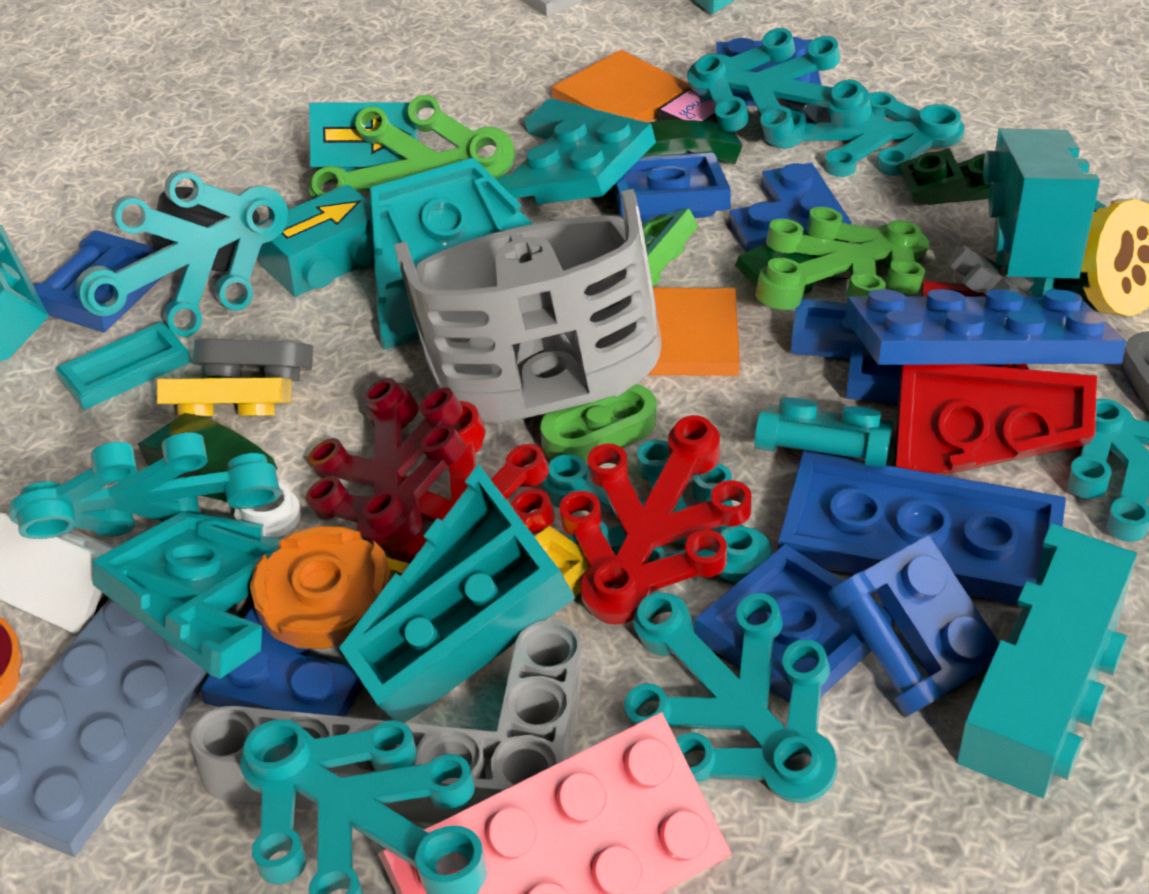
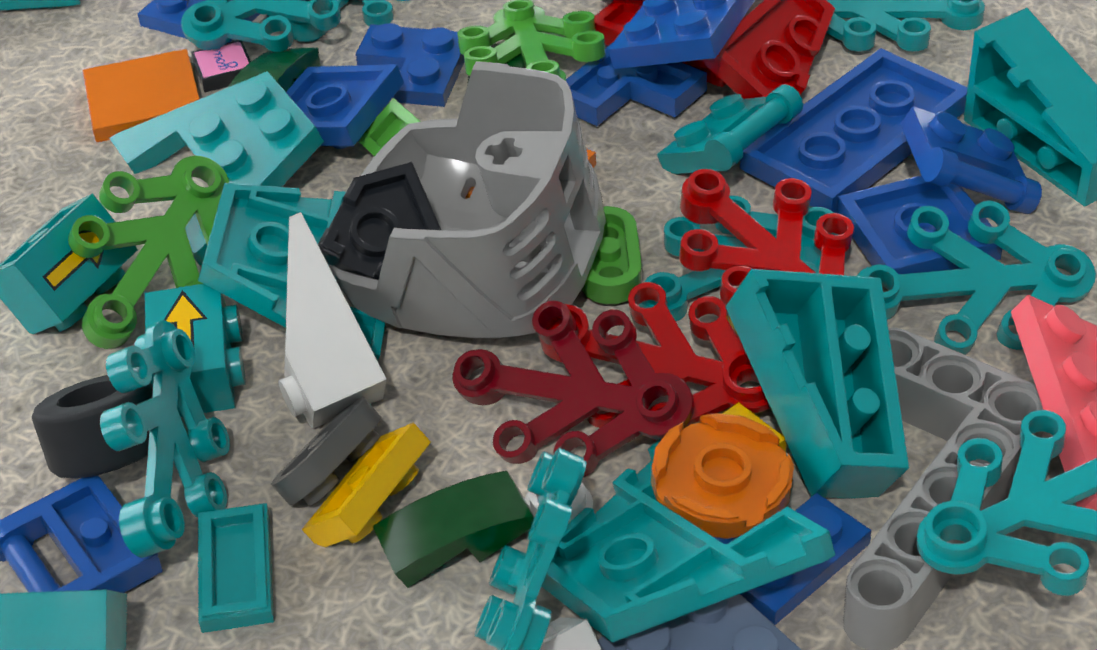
camera: 60 degrees left, 0 degrees up
none -> white slope [278,212,387,429]
none -> black plate [318,162,441,280]

